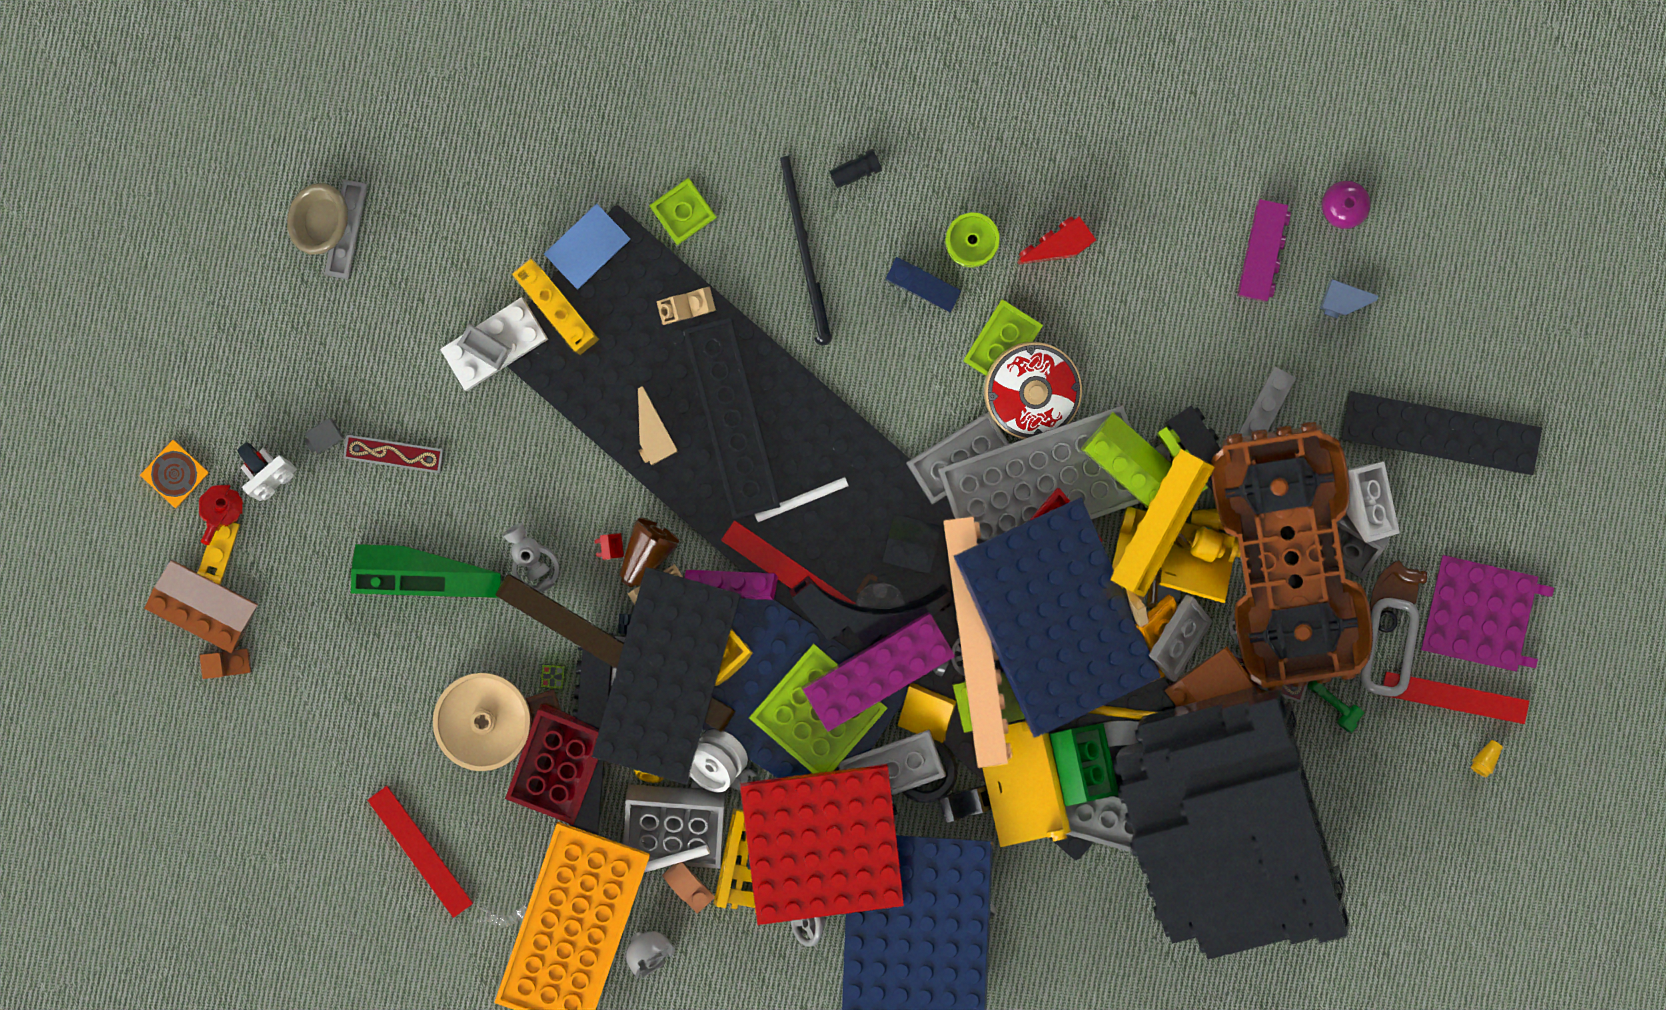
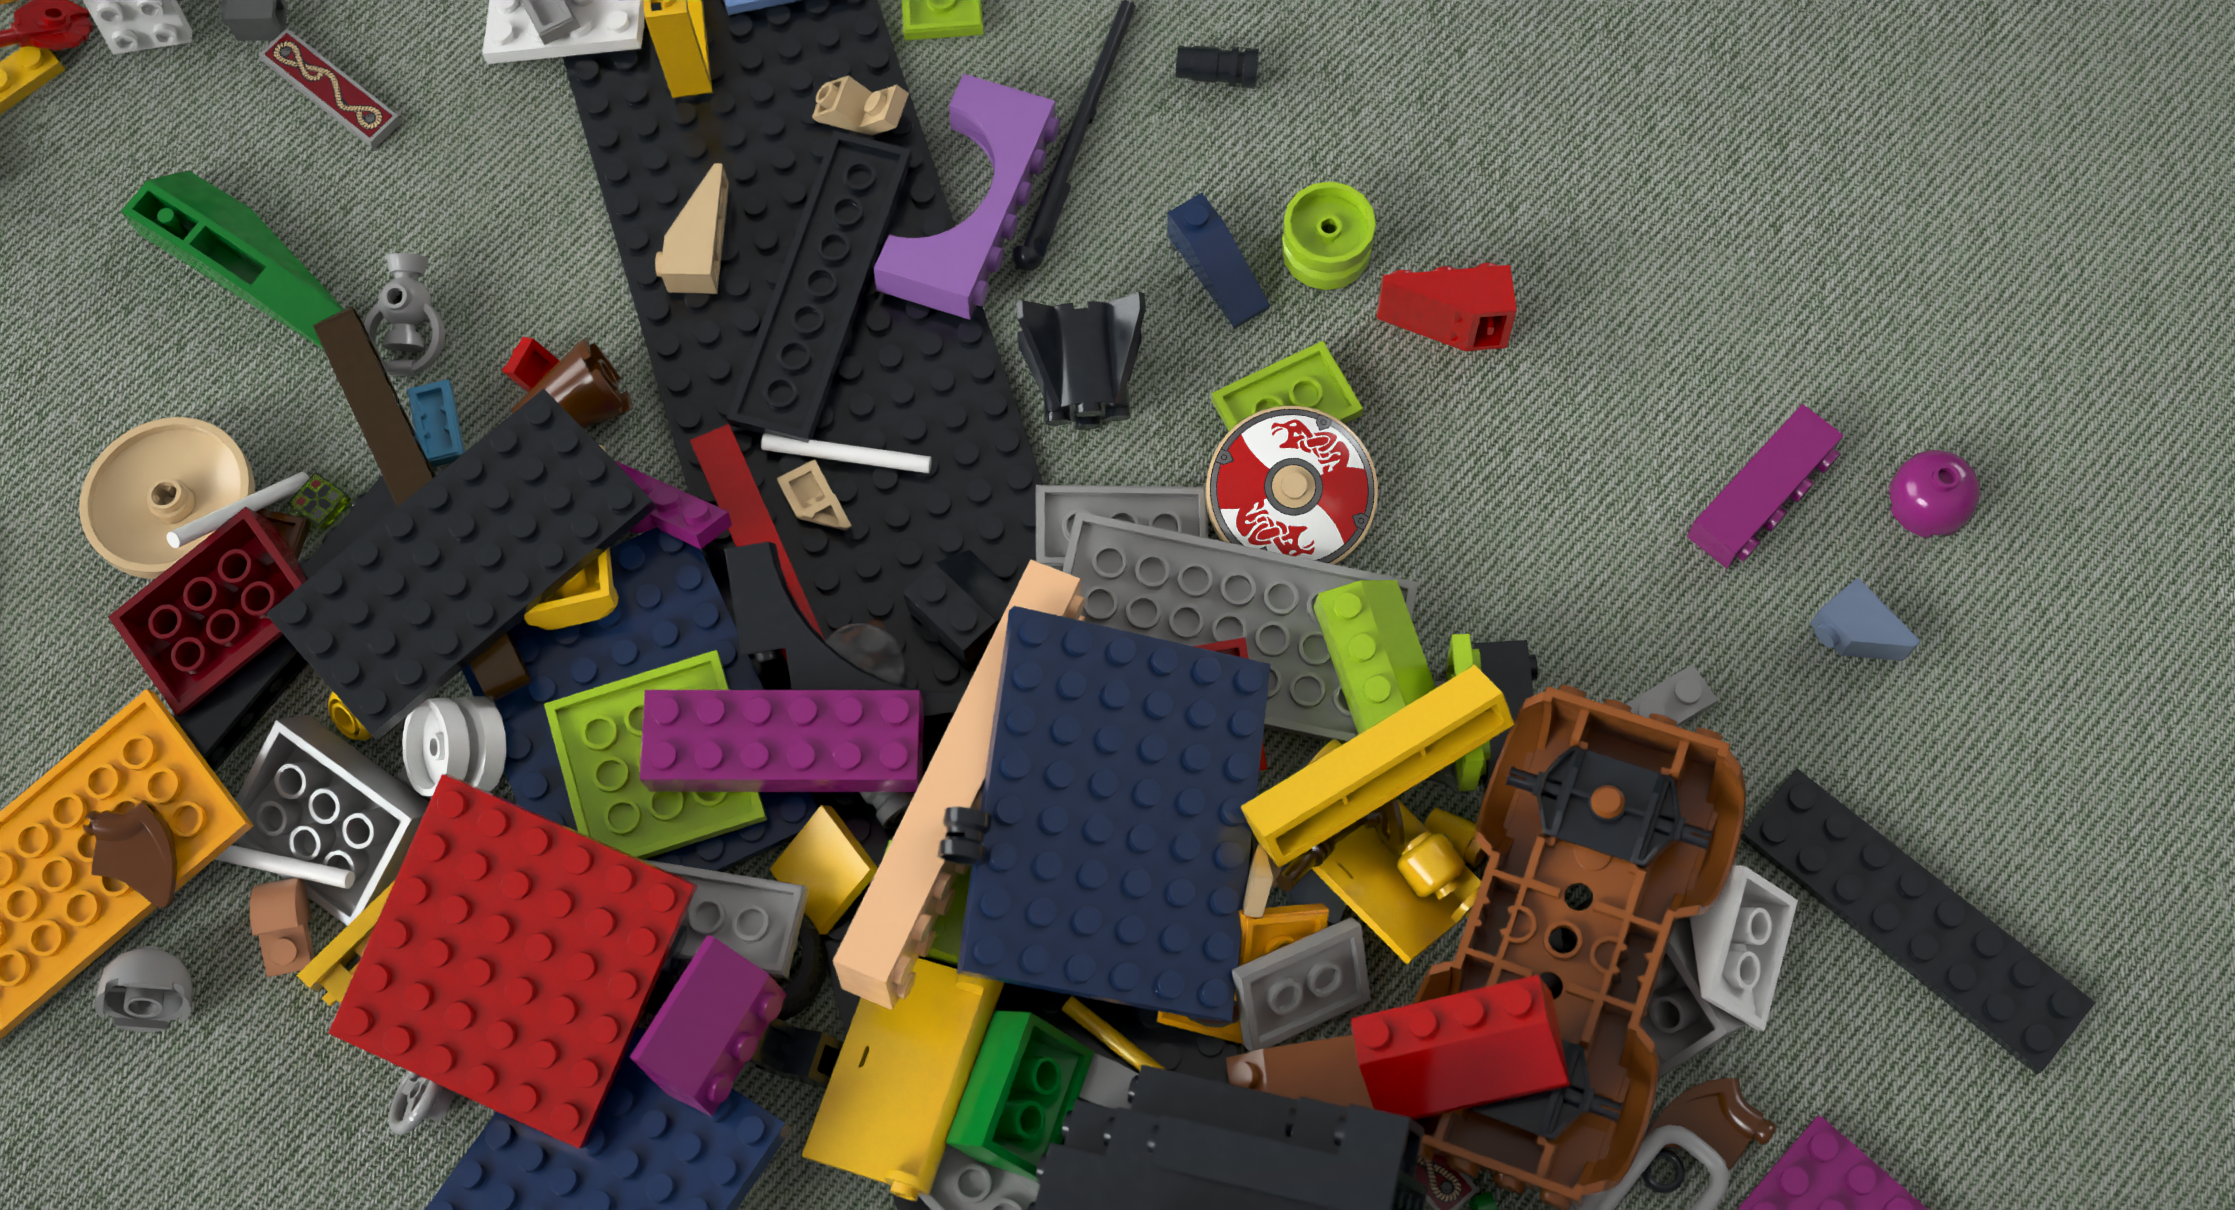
camera: 30 degrees right, 20 degrees down
none -> reddish brown arm [83,800,177,908]
none -> white bar [167,472,311,548]
none -> dark azure plate [407,379,465,468]
none -> magenta slope [630,935,787,1116]
none -> tan slope [777,459,852,531]
none -> medium lavender arch [874,74,1060,320]
none -> black wheel [937,807,992,865]
none -> black brick [1016,292,1146,430]
none -> red slope [1351,975,1570,1120]

